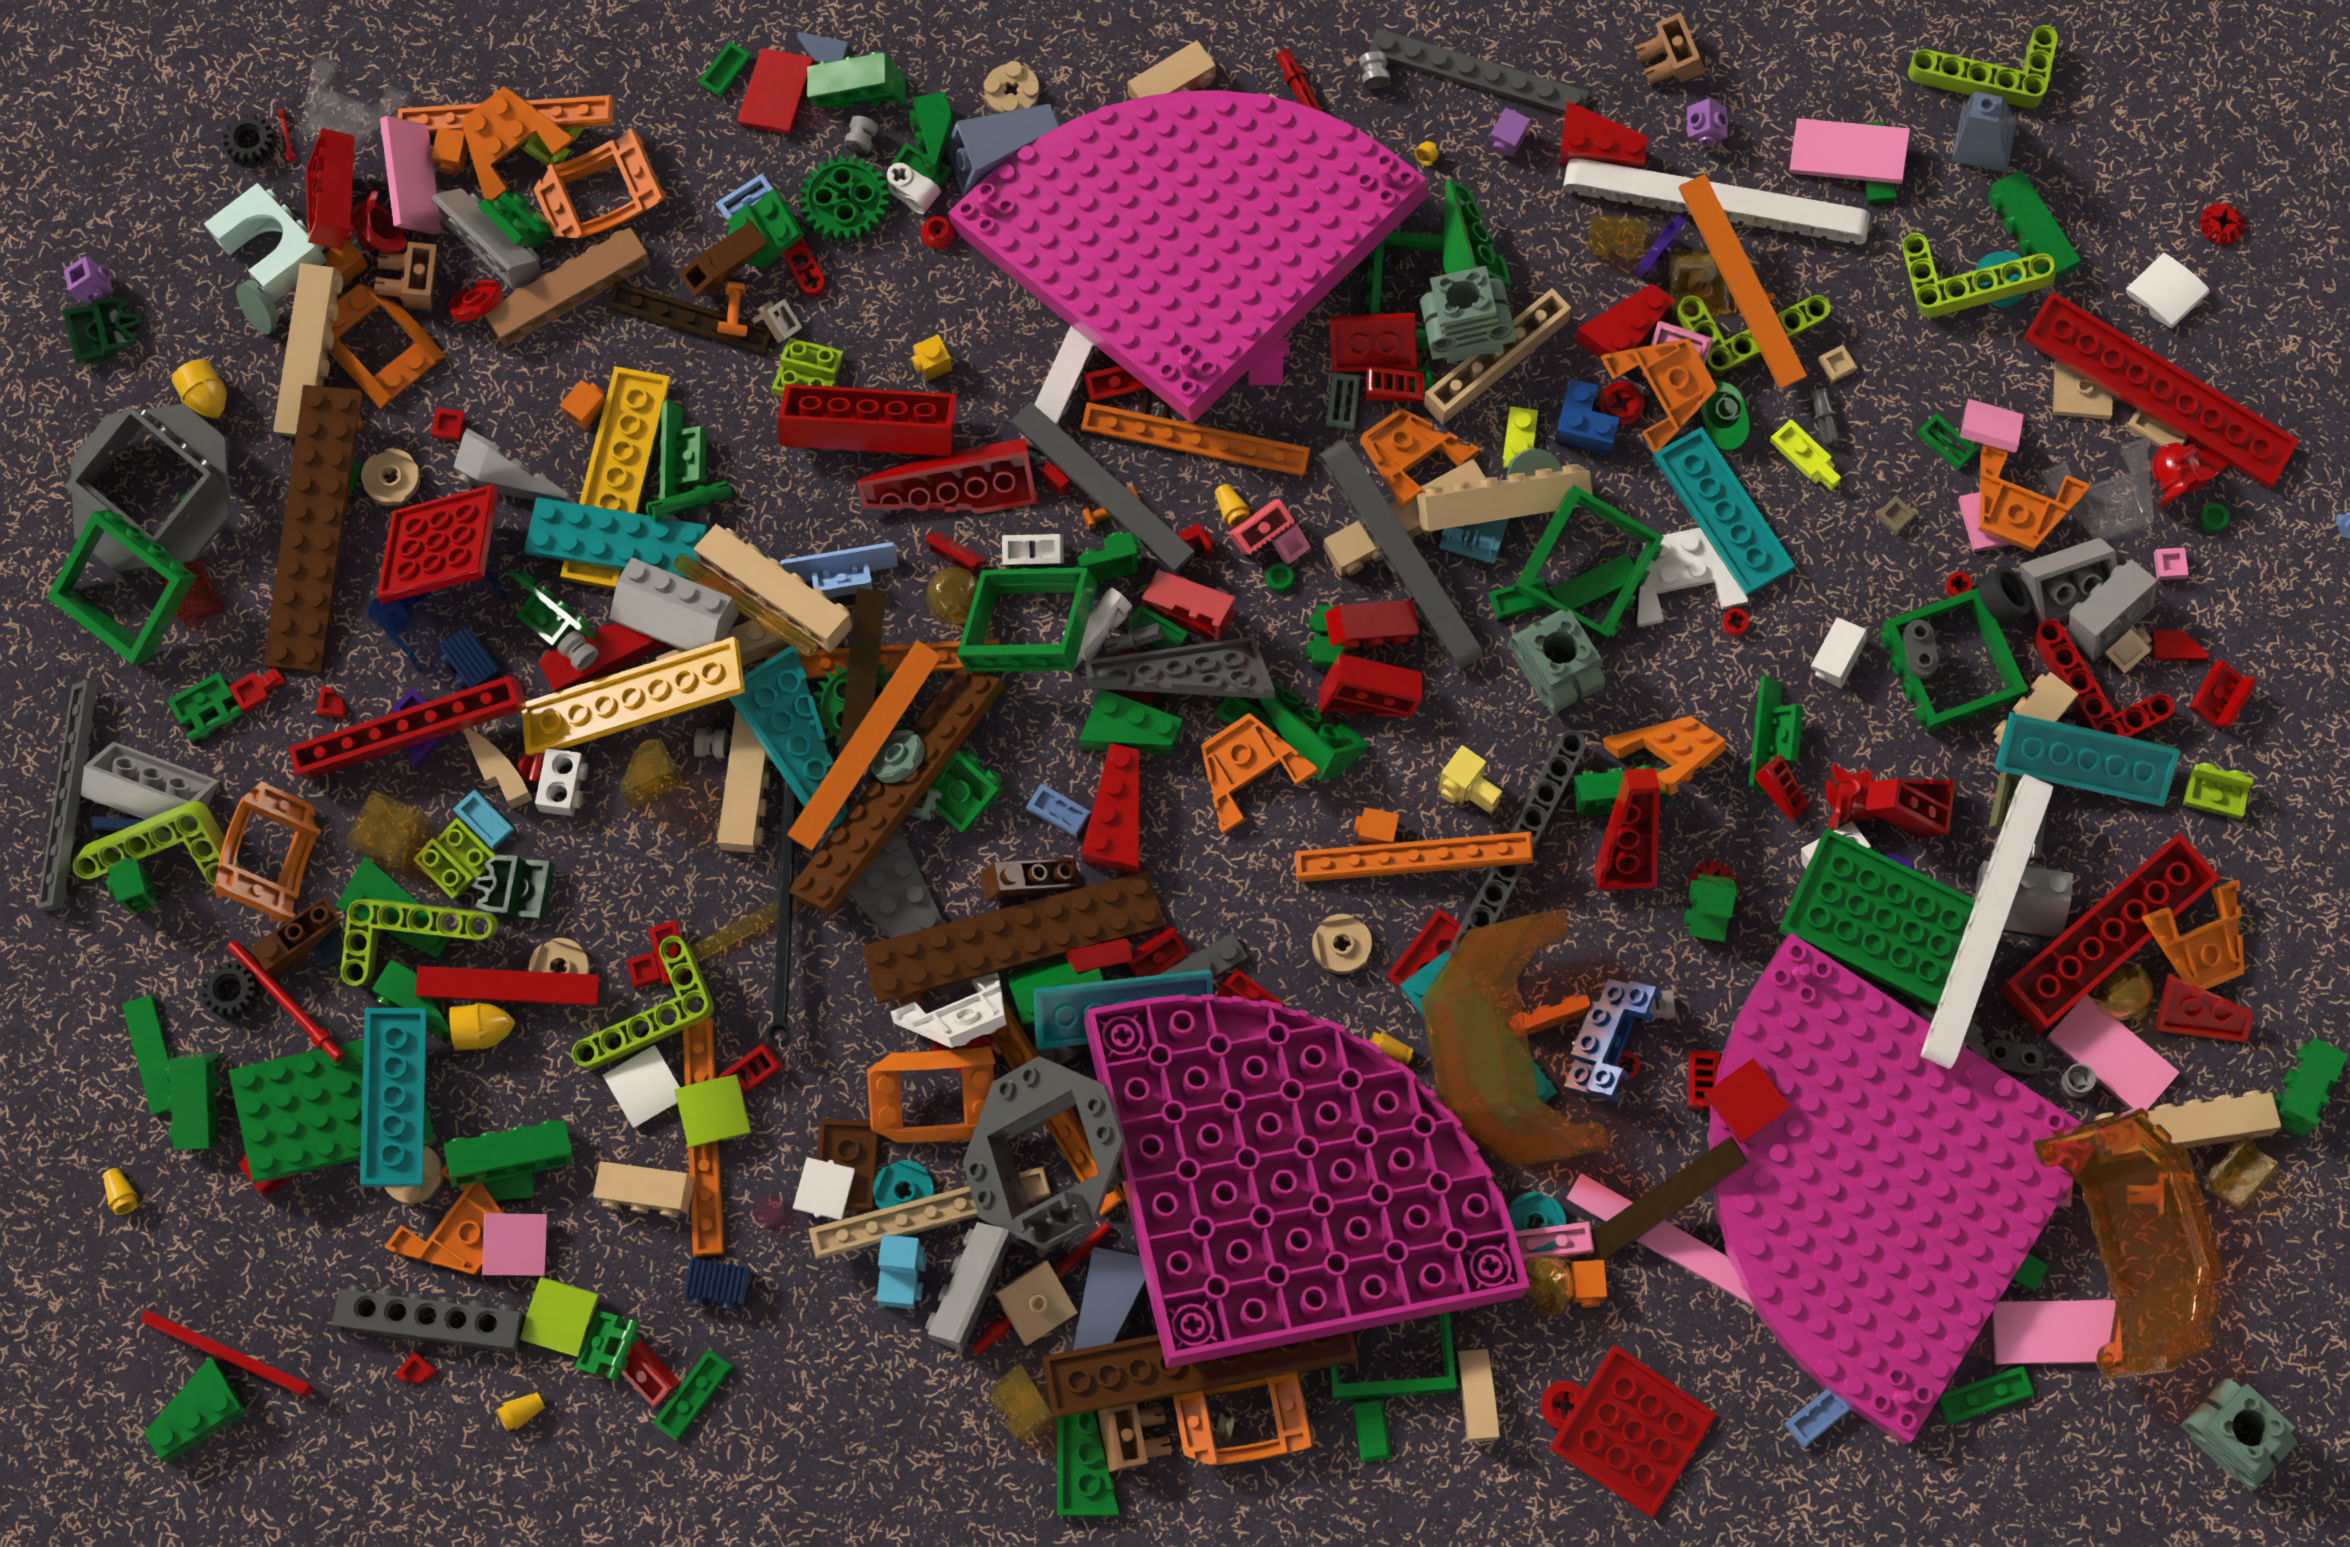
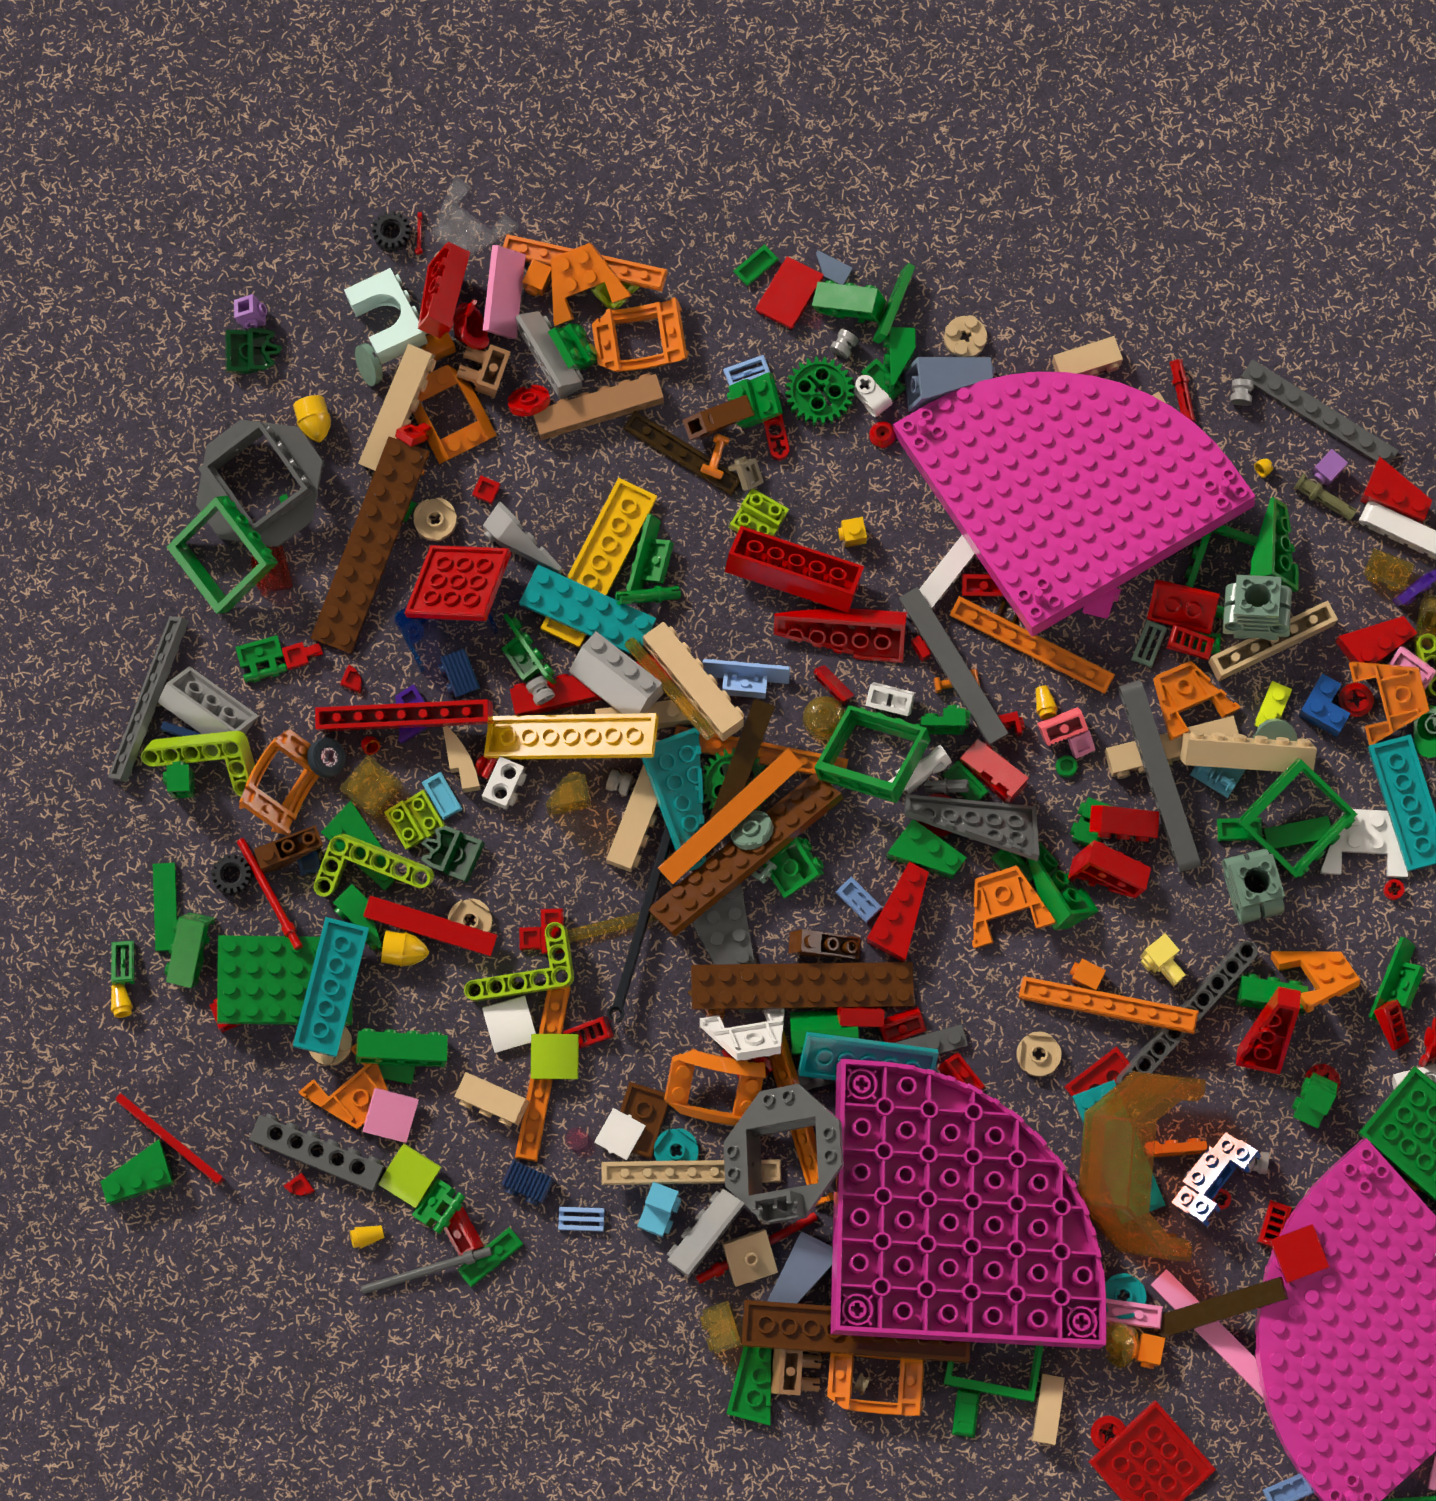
camera: 15 degrees right, 5 degrees up
orange brick [560,380,605,431] -> none
yellow cone [1370,1032,1413,1065] -> none
none -> green tile [111,941,135,985]
none -> black bush [307,738,346,777]
none -> red hinge [361,736,380,755]
none -> dark grey bar [361,1247,492,1294]
none -> red plate [395,422,432,446]
none -> light blue tile [558,1207,604,1232]
none -> green tile [872,263,915,344]
none -> olive pin [1293,473,1357,521]

